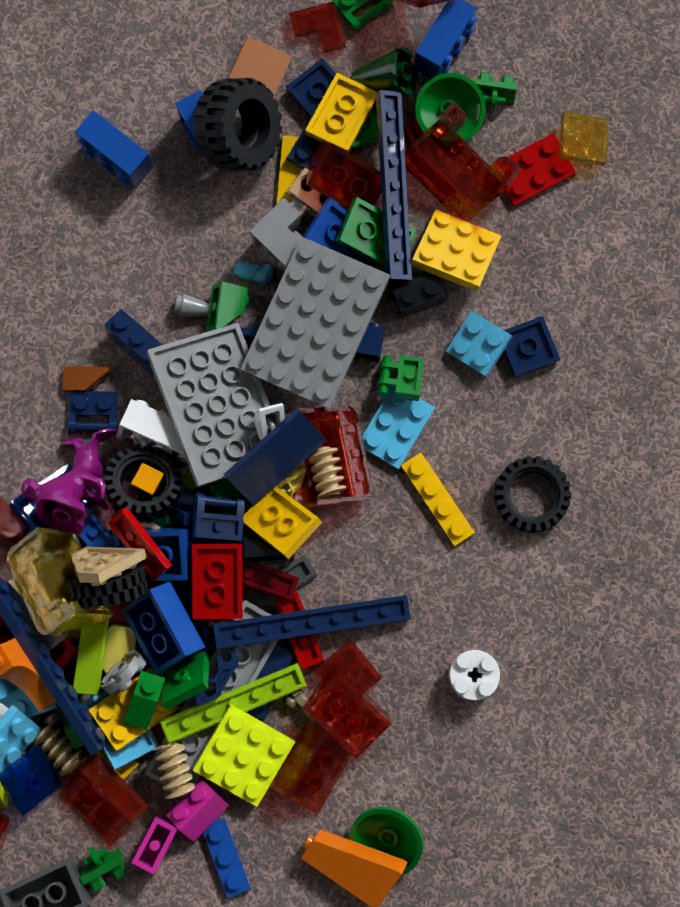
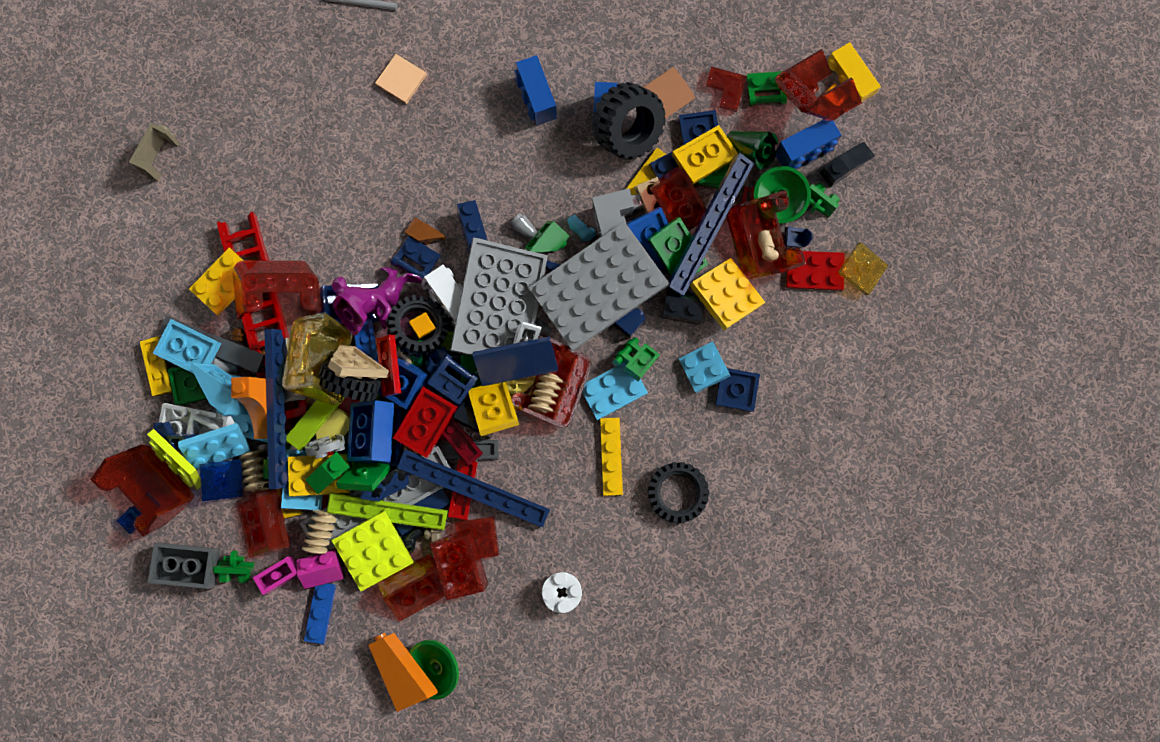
camera: 30 degrees right, 0 degrees up
none -> black arm [403,526,424,554]
none -> tan arm [757,230,779,262]
none -> dark blue plate [784,227,814,248]
none -> black slope [820,142,875,187]

